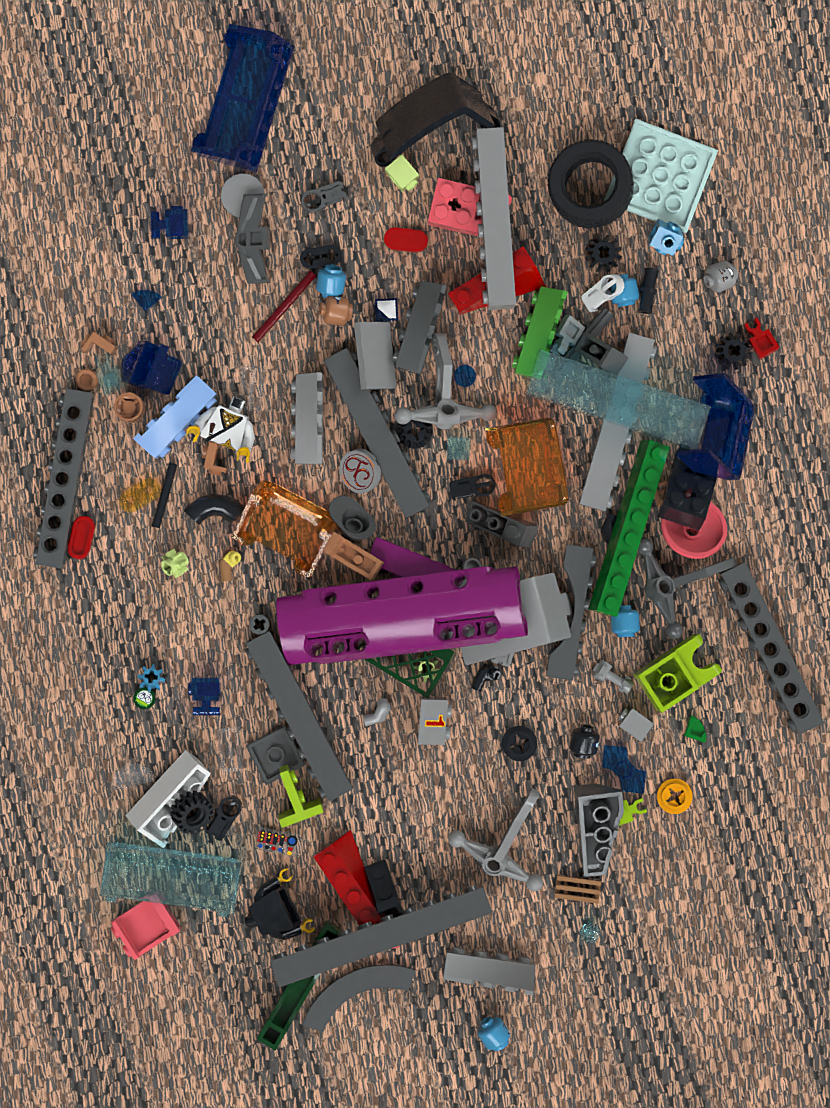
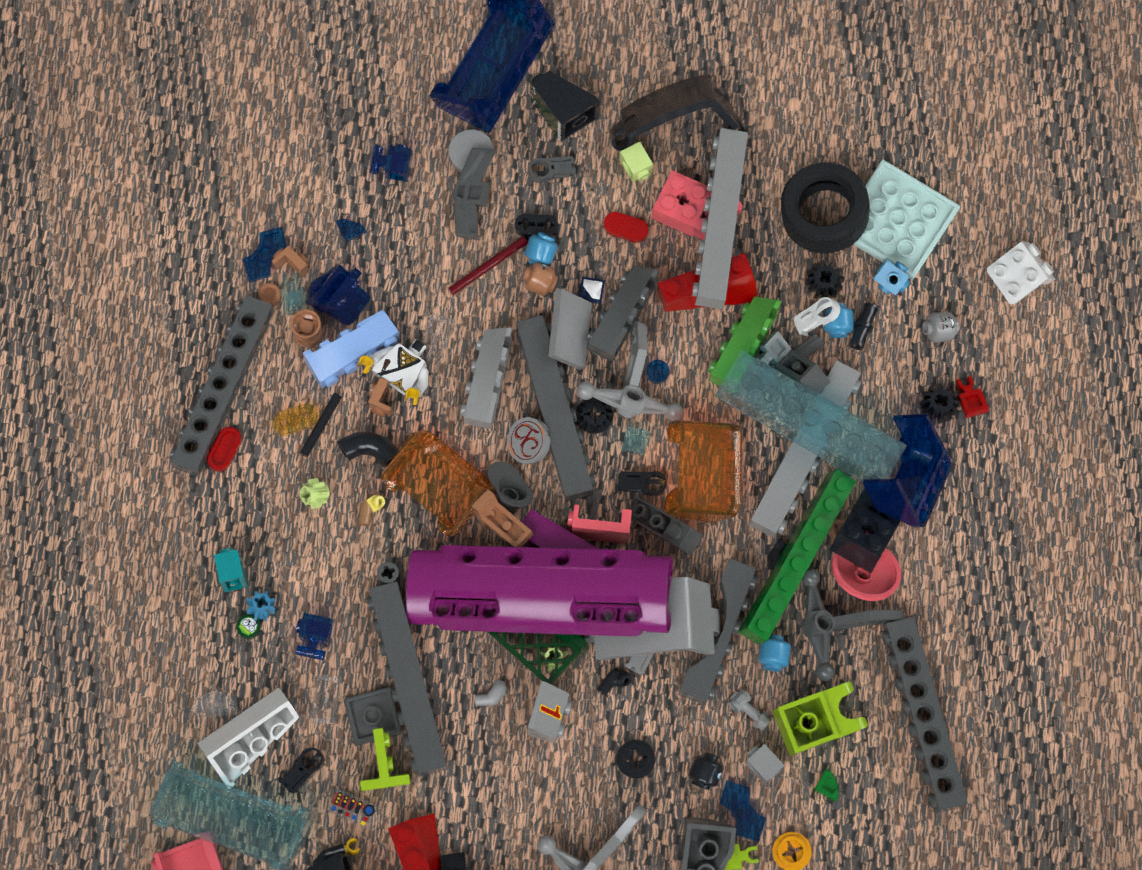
camera: 10 degrees right, 15 degrees down
black tyre [170,790,214,834] -> none
none -> teal brick [214,548,248,592]
none -> clear blue tile [243,227,287,283]
none -> black slope [530,71,599,142]
none -> coral panel [567,504,632,544]
none -> white bracket [987,241,1055,304]

